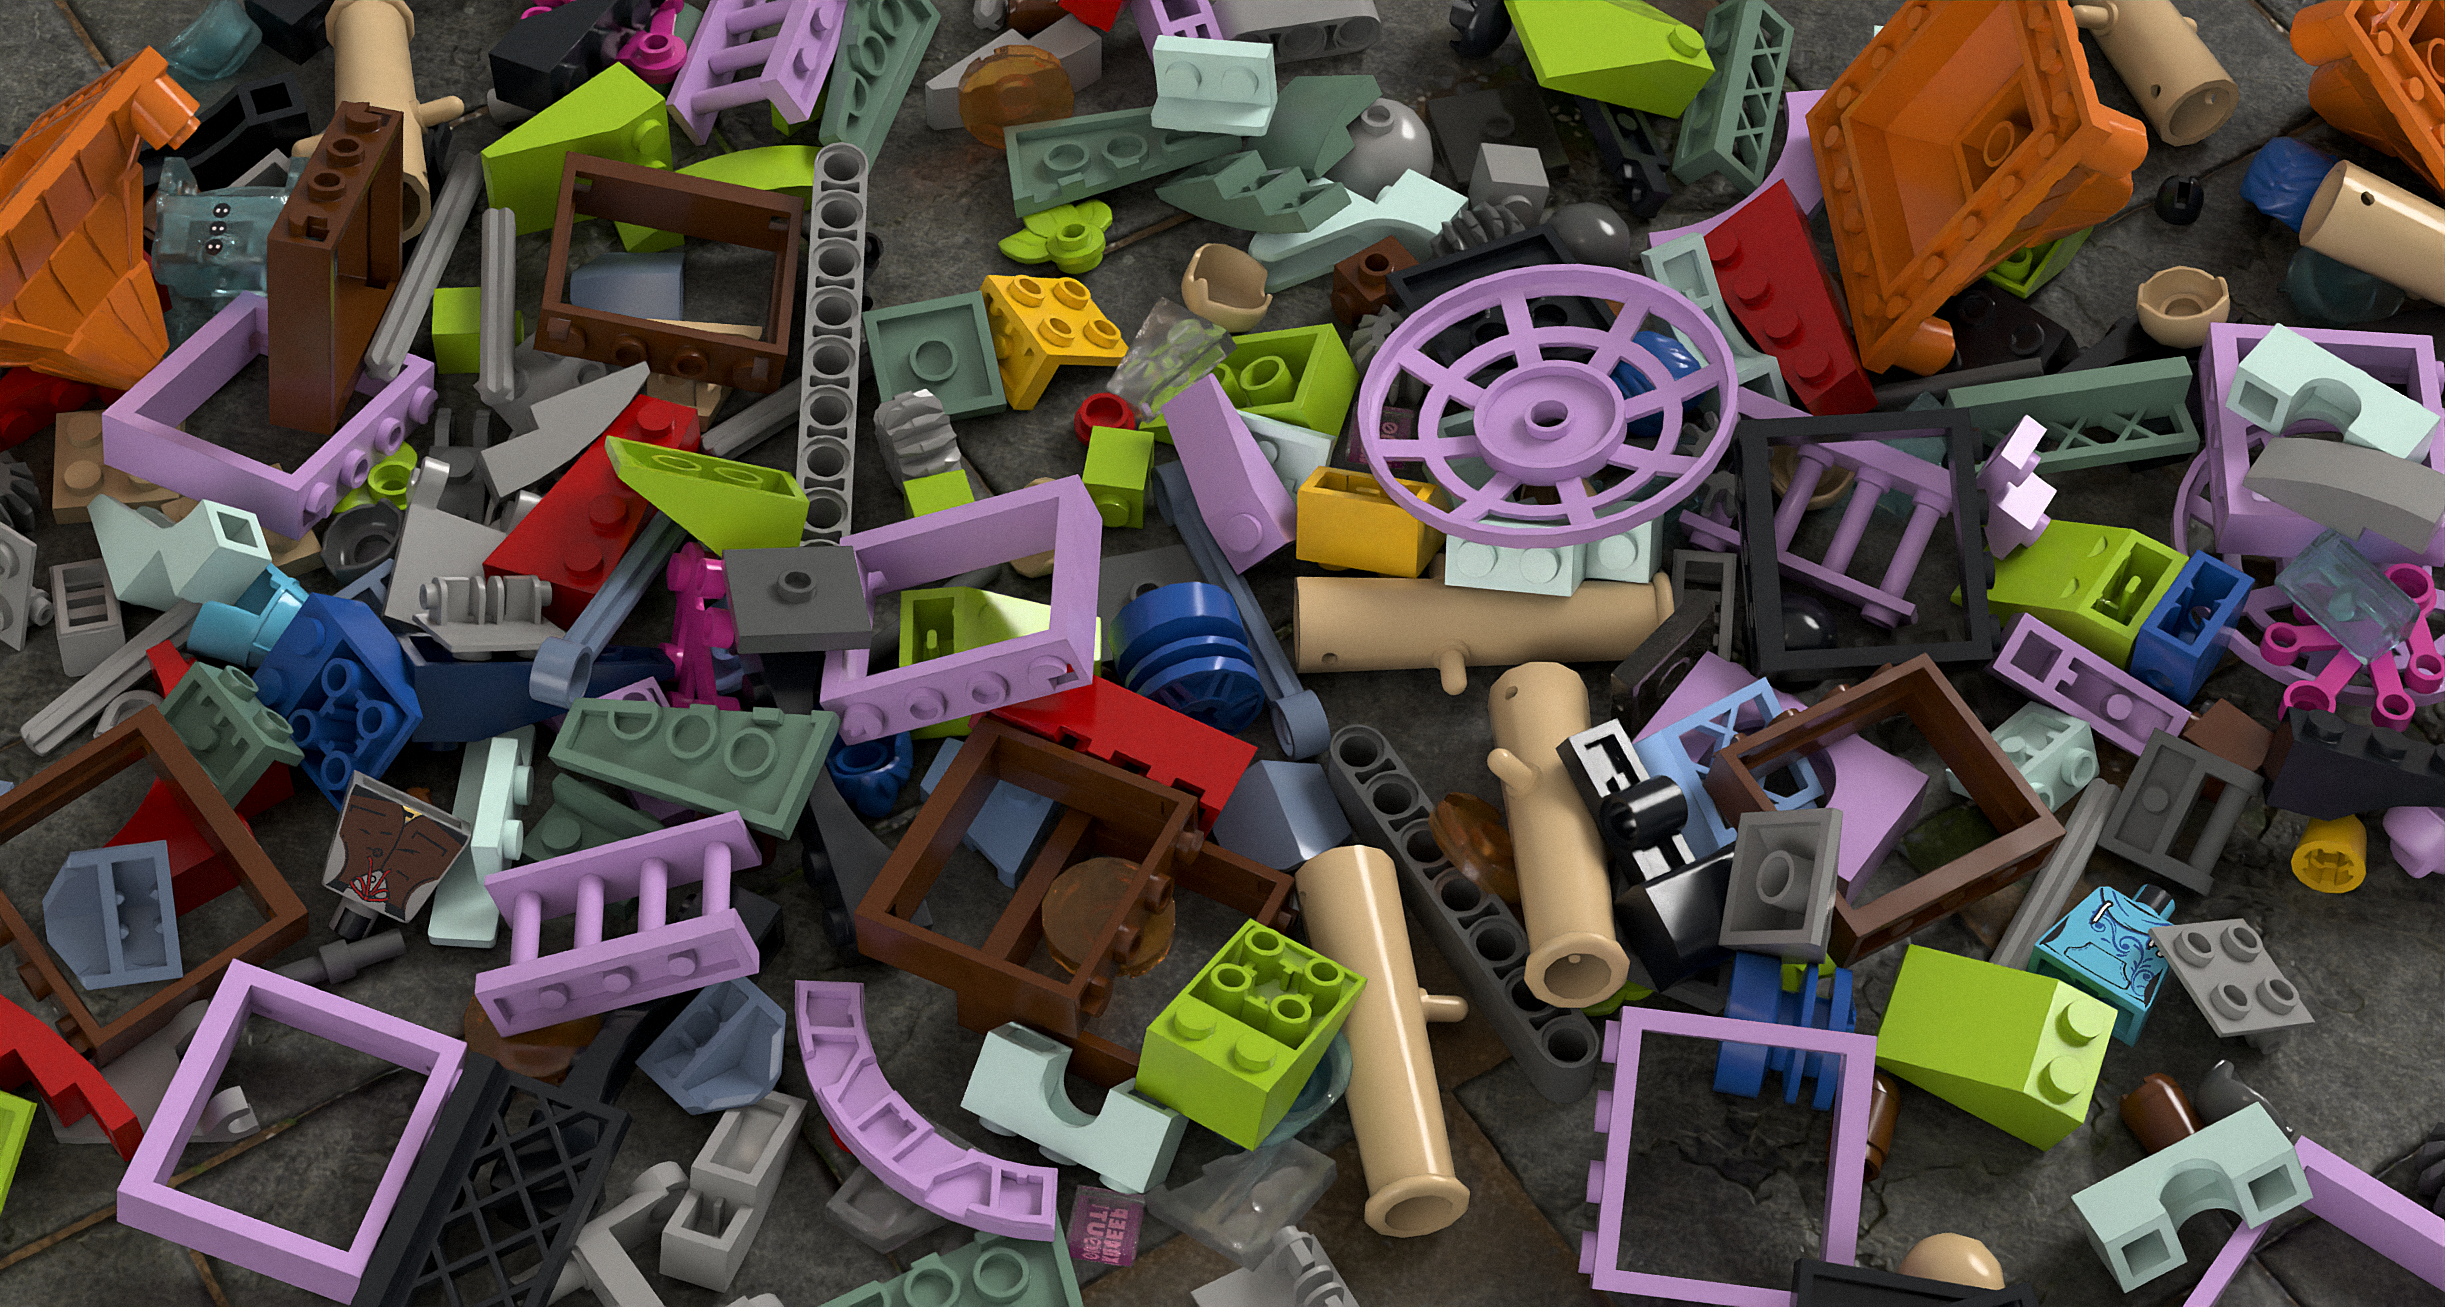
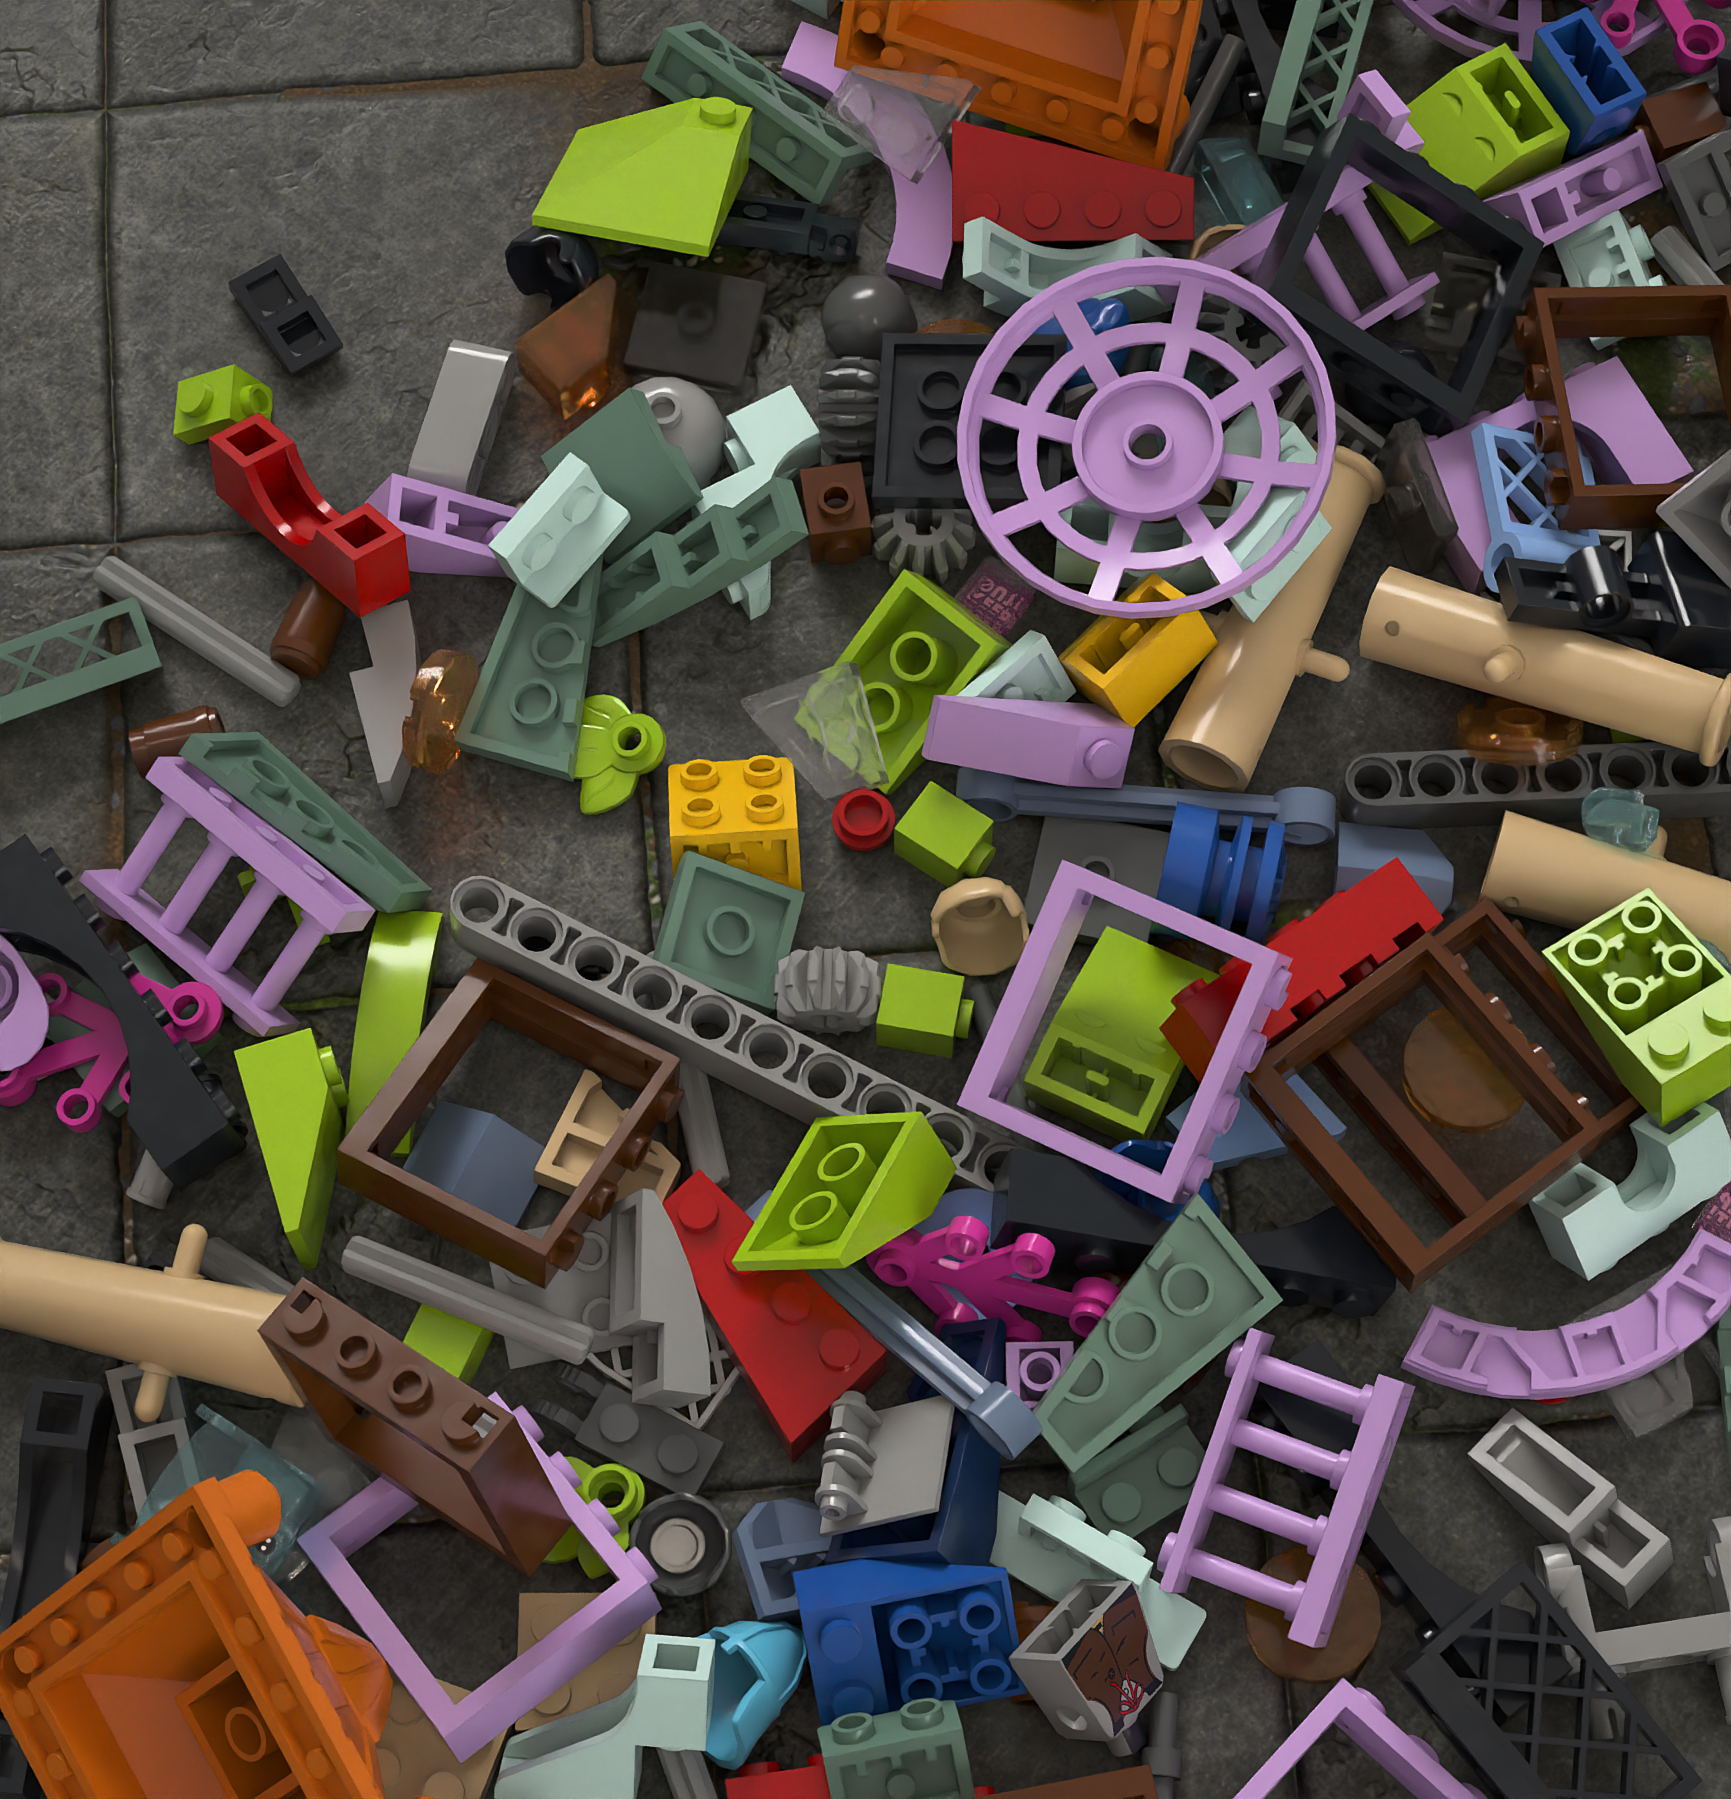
camera: 60 degrees left, 15 degrees up
light grey flag [380,456,543,633] -> none
sand blue slope [635,976,786,1115] -> none
dark grey plate [721,546,872,654] -> none
tan hair [1181,243,1273,334] -> none
light grey brick [1468,143,1549,229] -> none
none -> clear orange slope [514,273,620,420]
none -> clear wing [820,65,981,184]
none -> clear light blue arm [1581,787,1660,852]

